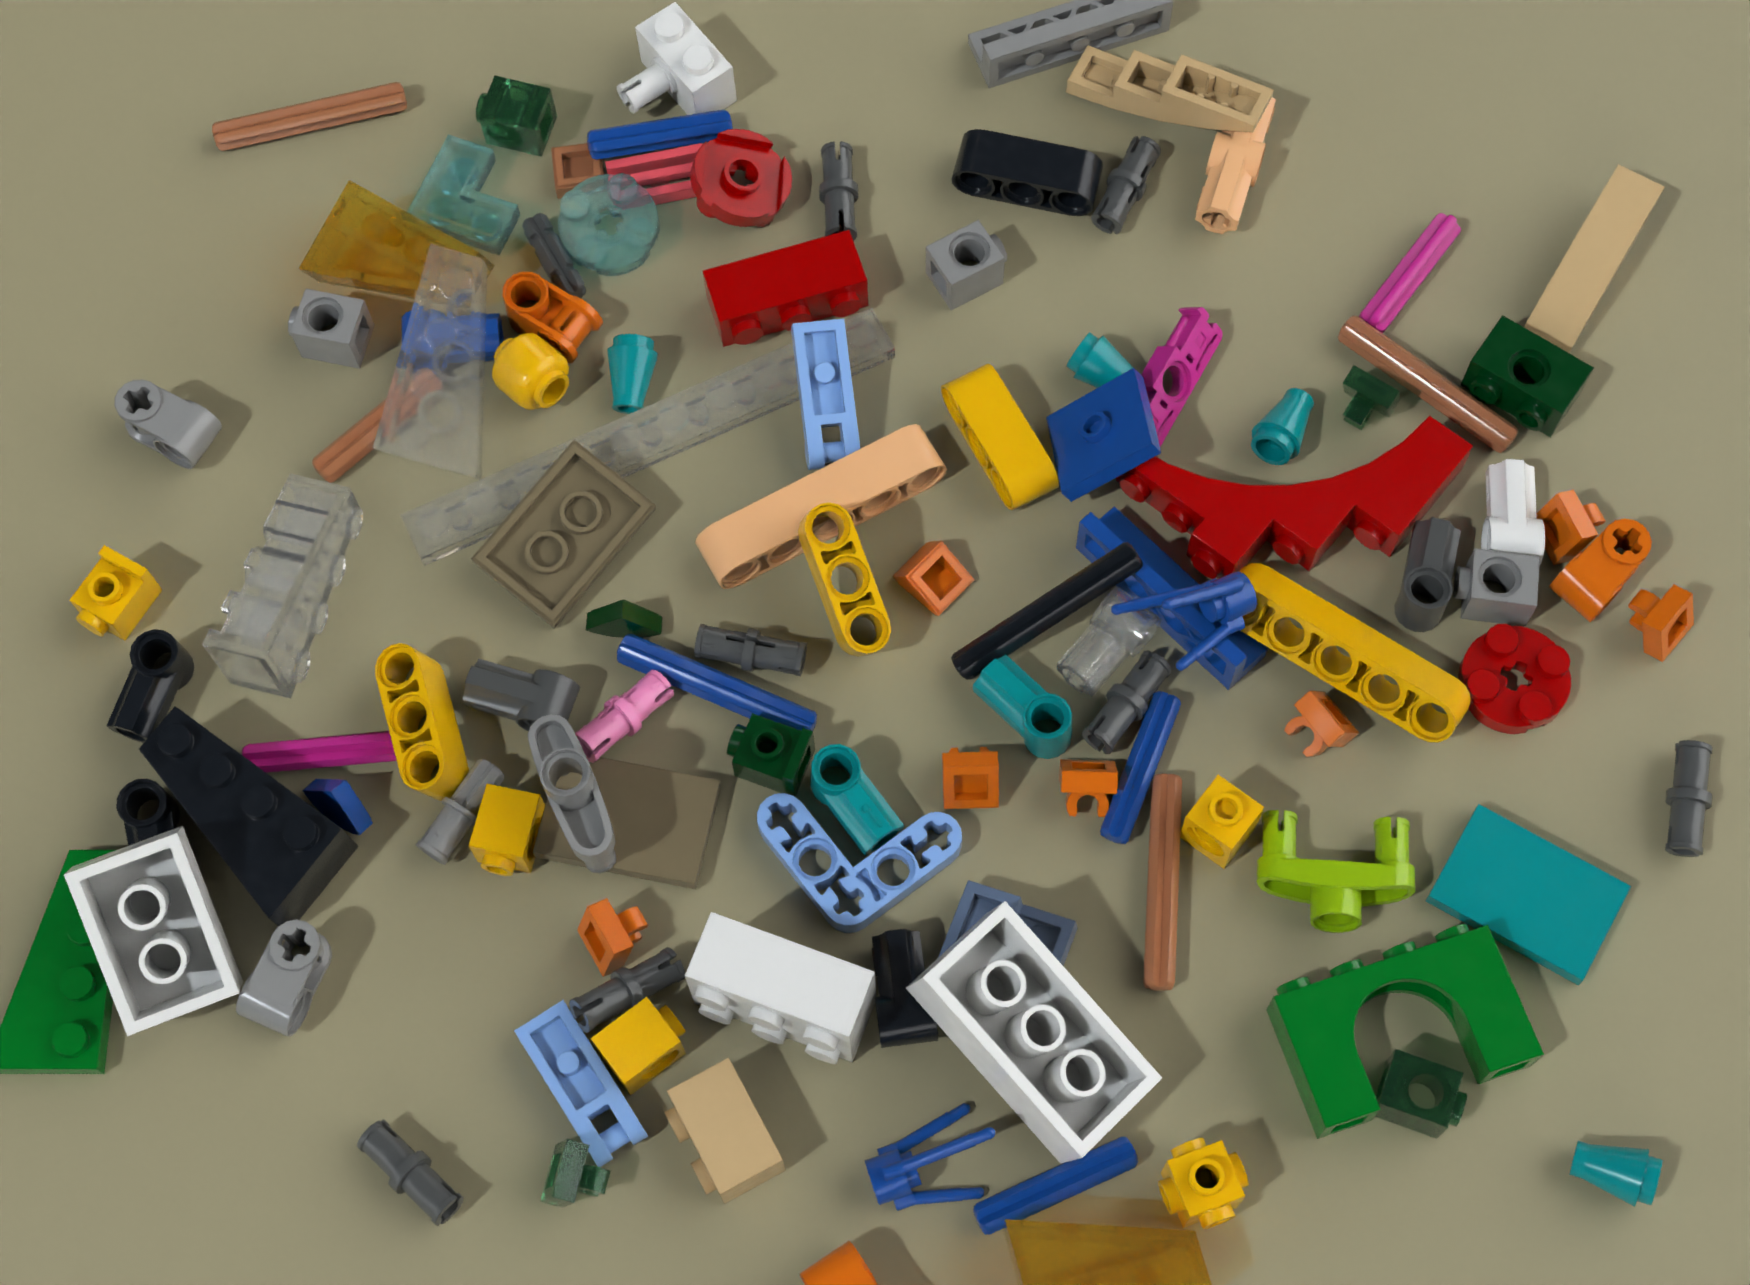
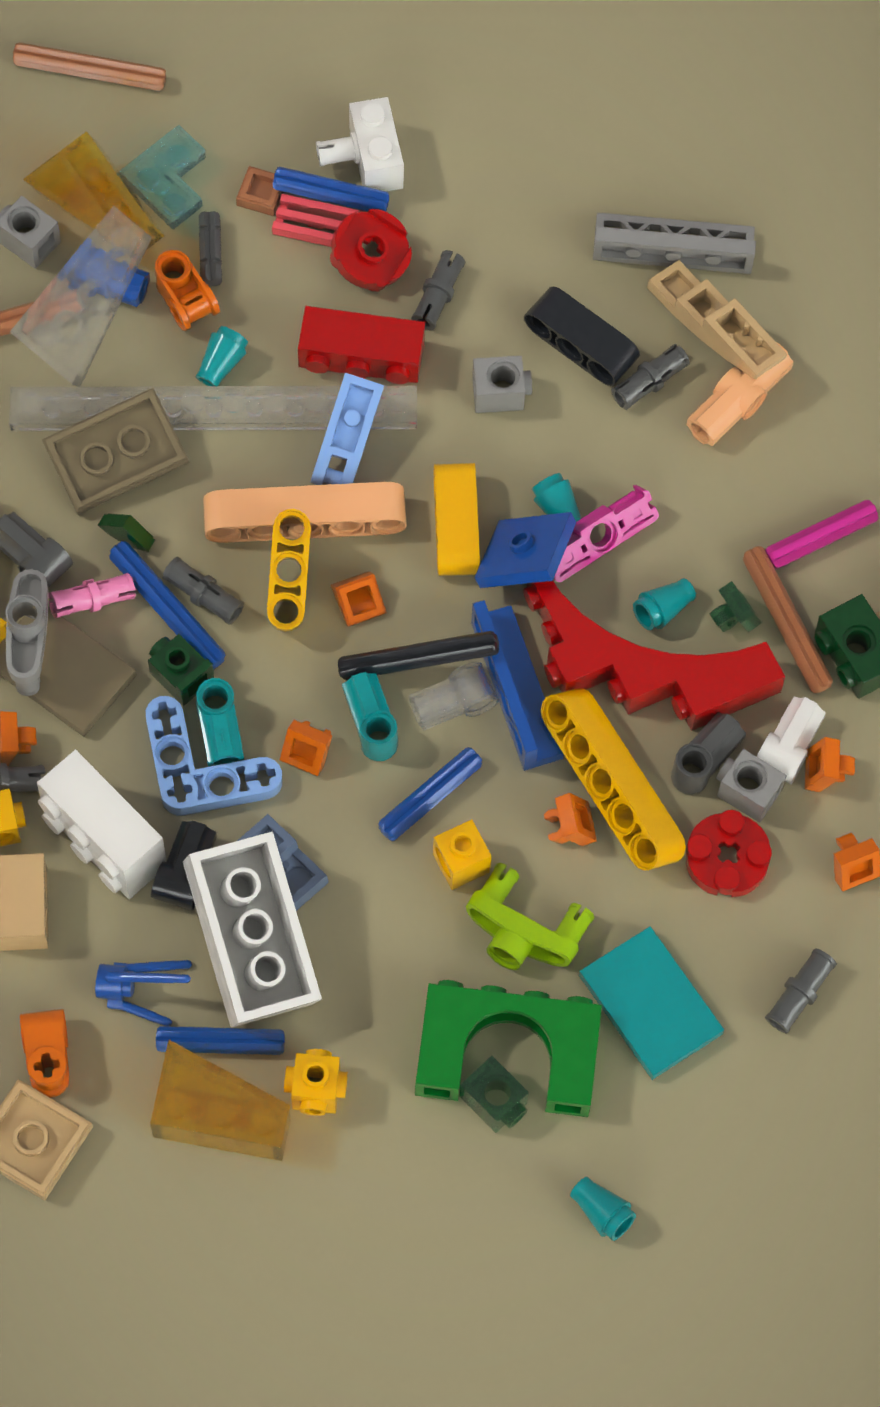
camera: 20 degrees right, 0 degrees up
clear green brick [476,75,557,157] -> none
yellow head [492,333,569,410] -> none
clear light blue plate [558,173,660,276] -> none
orange tile [1059,759,1118,817] -> none
dark grey pin [1082,650,1172,754] -> none
blue plant [1111,571,1257,671] -> none
nougat axle [1143,773,1182,991] -> none
orange piece [1549,518,1652,623] -> none

